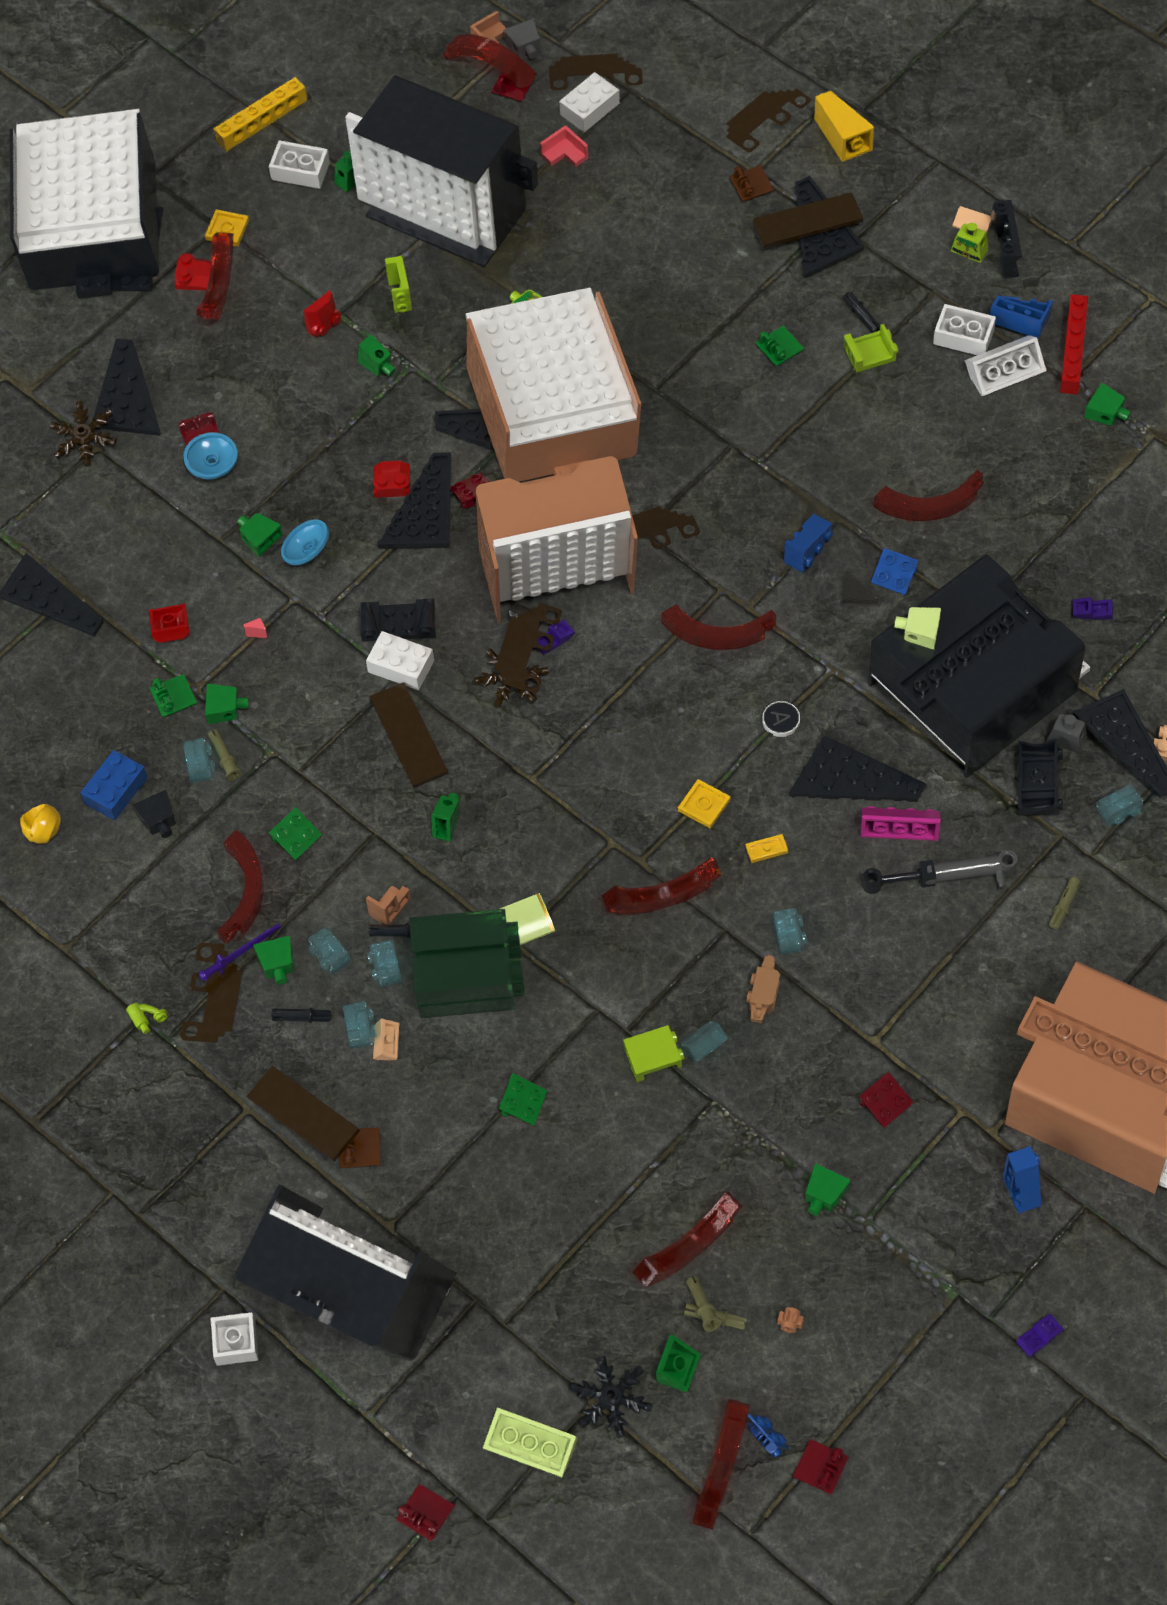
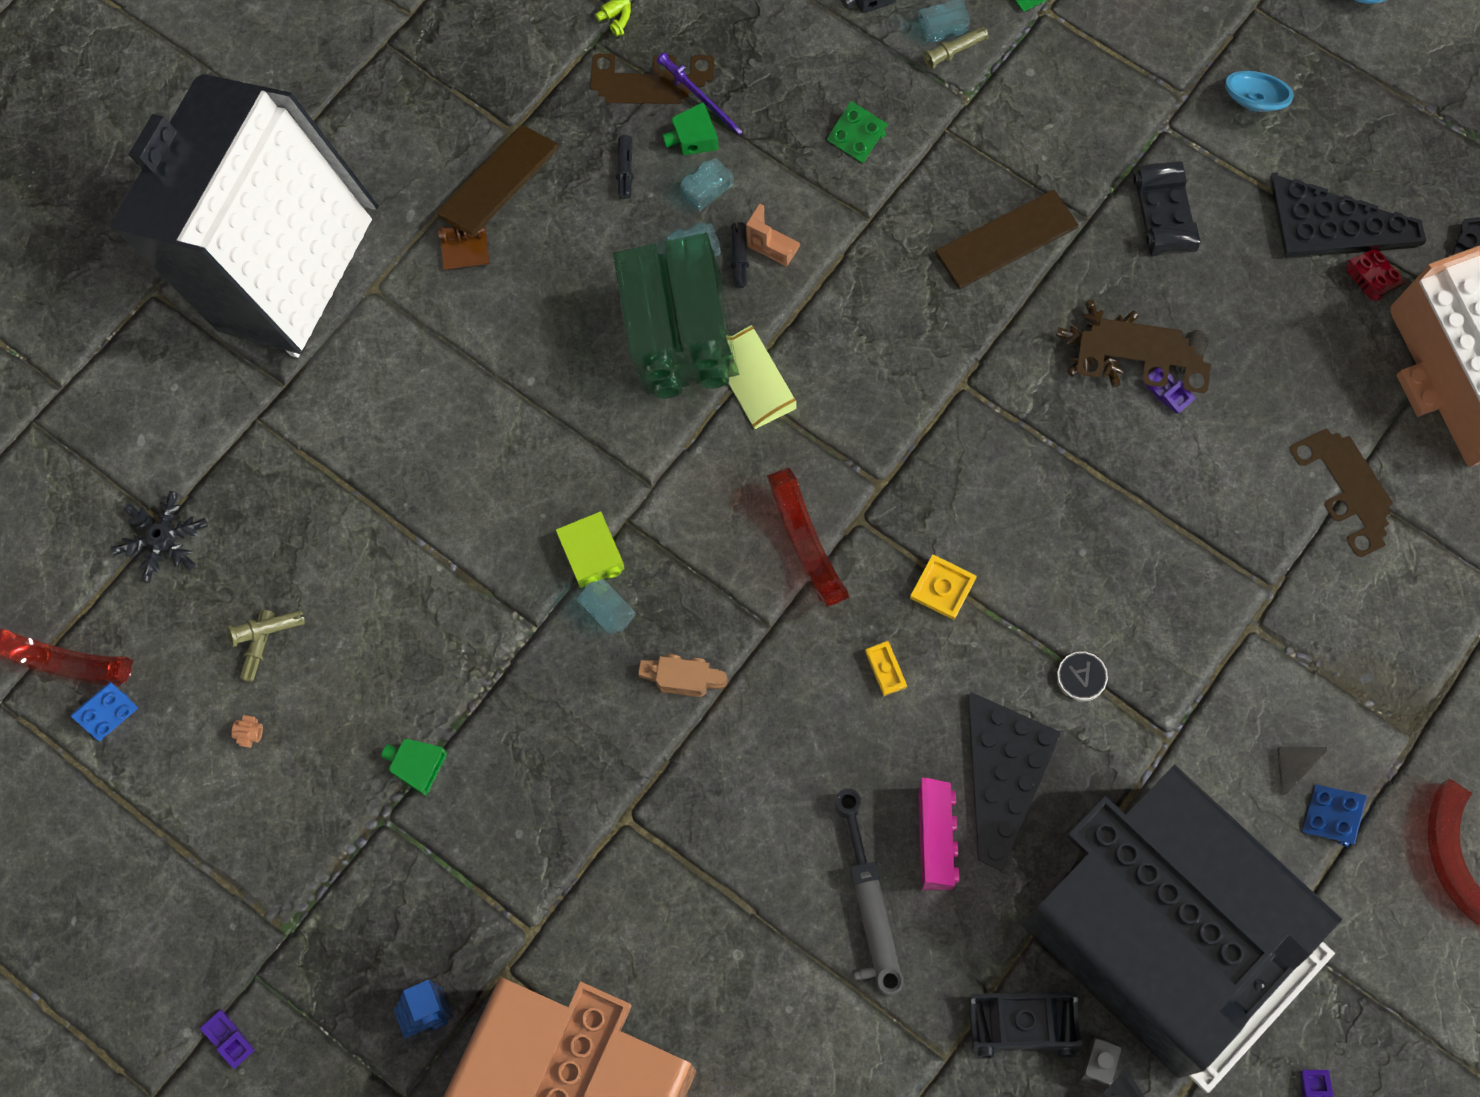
camera: 85 degrees right, 10 degrees up
green torso [205,684,249,724] -> none
clear red arch [217,829,264,944] -> none
green torso [237,513,283,557] -> none
coral slope [243,618,267,638] -> none
clear light blue brick [343,1001,377,1049] -> none
white brick [366,631,434,690] -> none
red slope [373,461,410,498] -> none
light nougat slope [373,1019,399,1060] -> none
dark red hinge [396,1484,455,1542] -> none
green torso [432,793,460,842] -> none
piece [476,456,638,623] -> none
yellowish green slope [483,1408,578,1477] -> none
green hinge [499,1073,548,1126] -> none
clear red arch [633,1192,743,1287] -> none
green slope [656,1335,701,1392] -> none
clear red arch [661,604,776,650] -> none
clear light blue brick [773,908,807,955] -> none
blue wedge [784,514,833,573] -> none
dark red hinge [793,1439,849,1495] -> none
dark red hinge [859,1071,913,1128] -> none
yellowish green torso [894,607,941,649] -> none
olive axle [1049,877,1081,930] -> none

